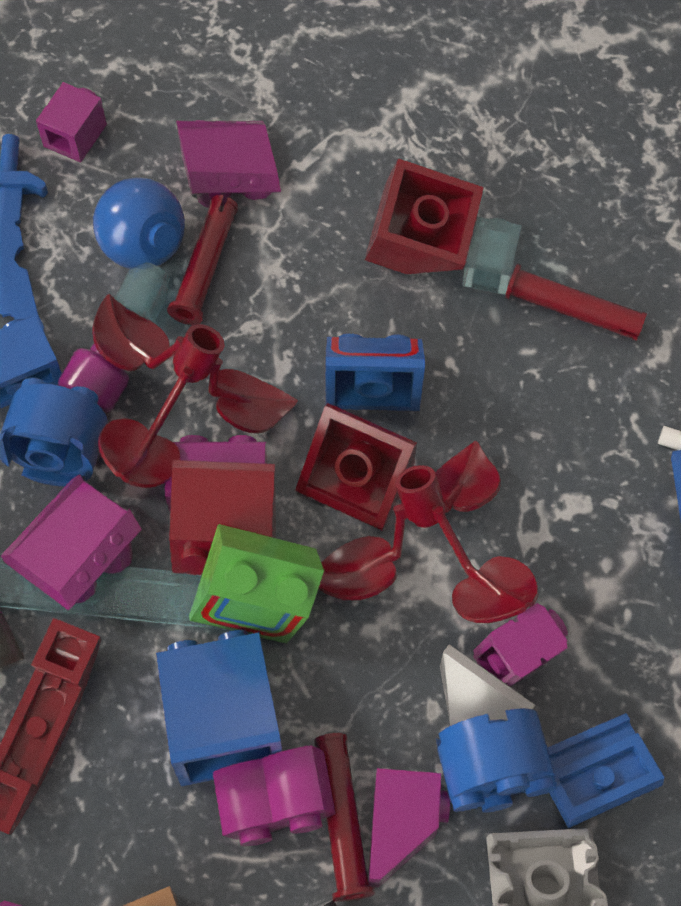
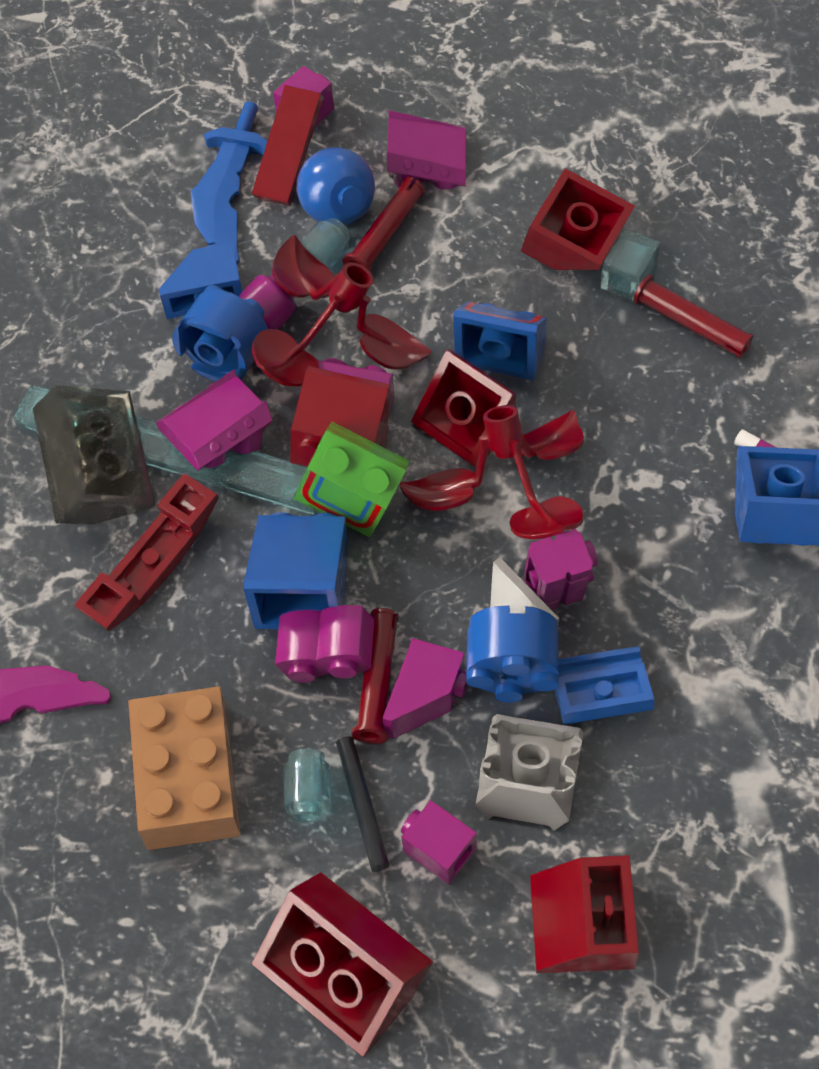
camera: 20 degrees right, 5 degrees down
none -> dark red tile [252,85,324,207]

